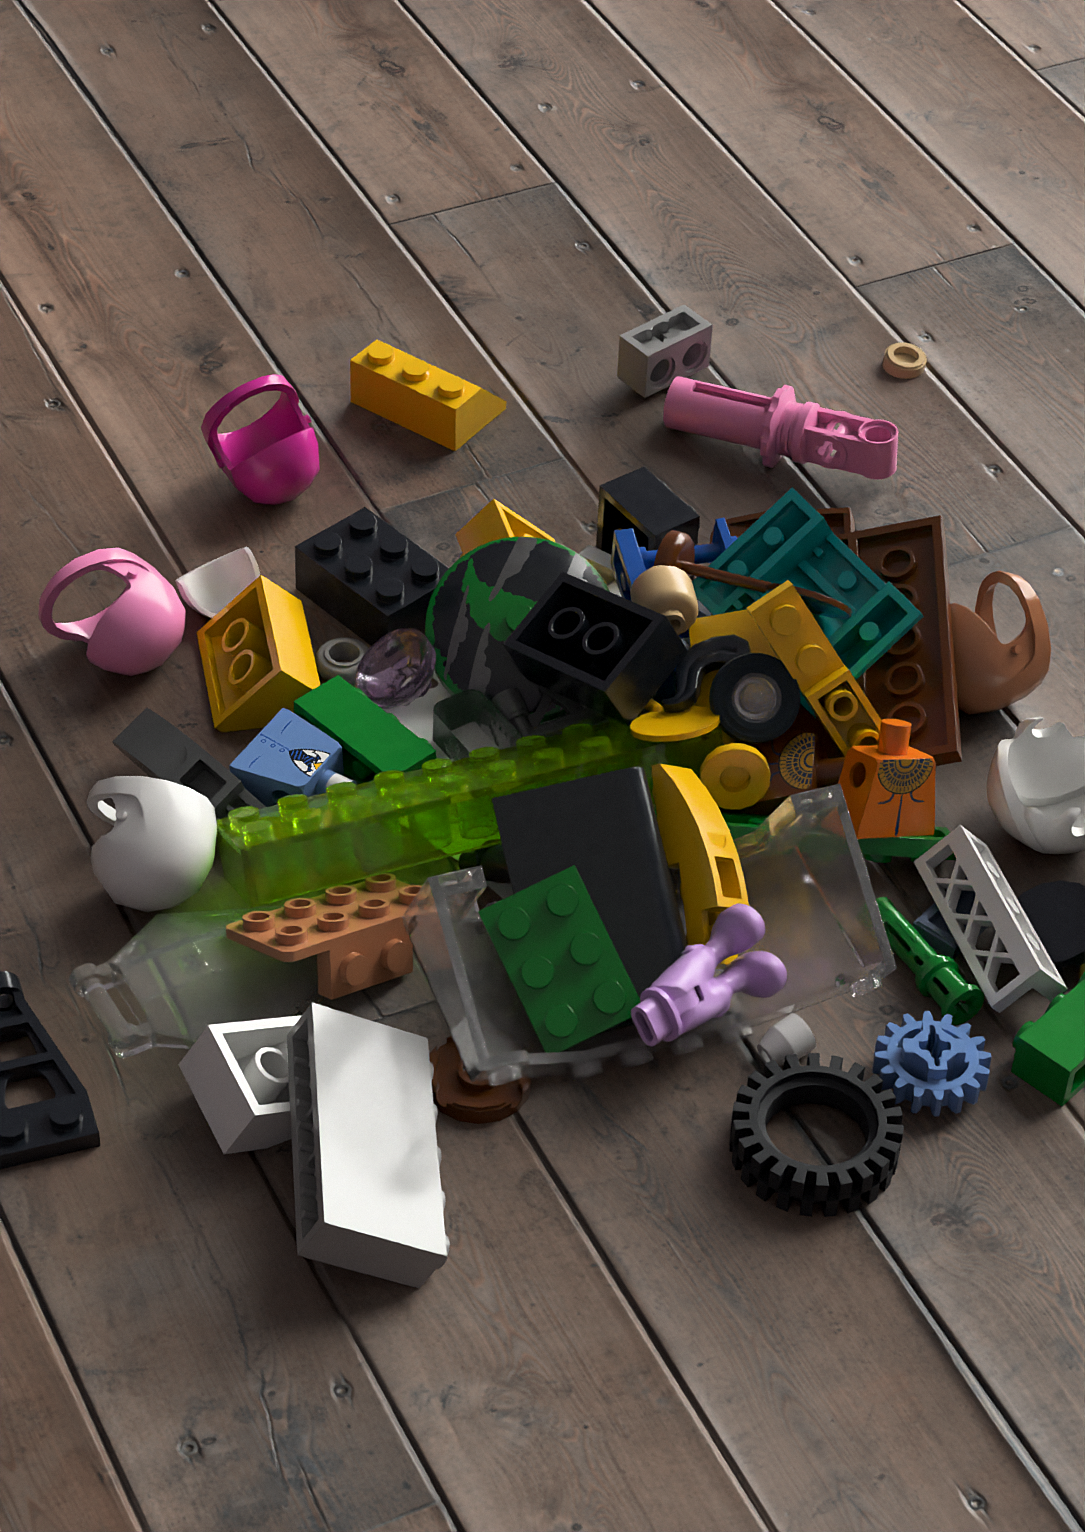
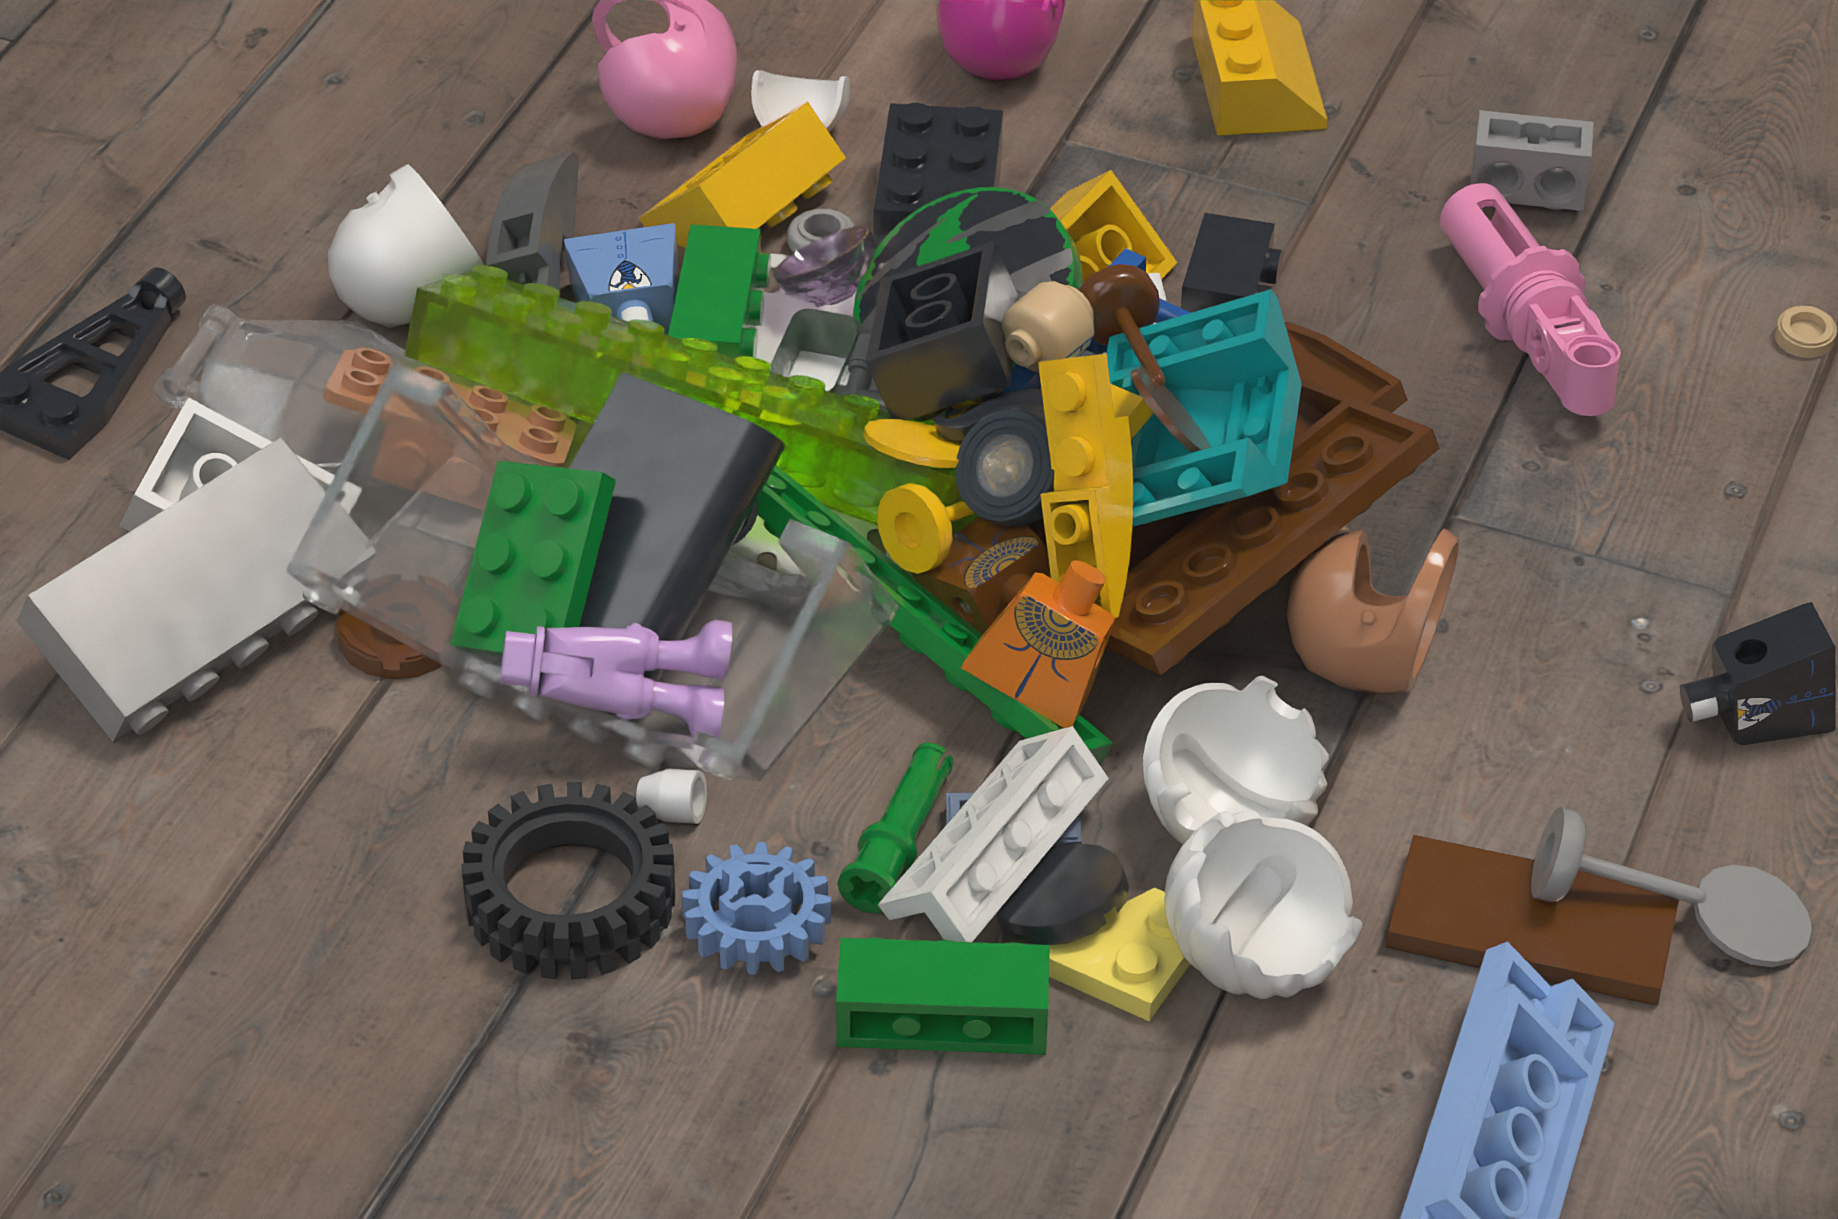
camera: 50 degrees right, 0 degrees up
yellow slope [651,763,749,969] -> none

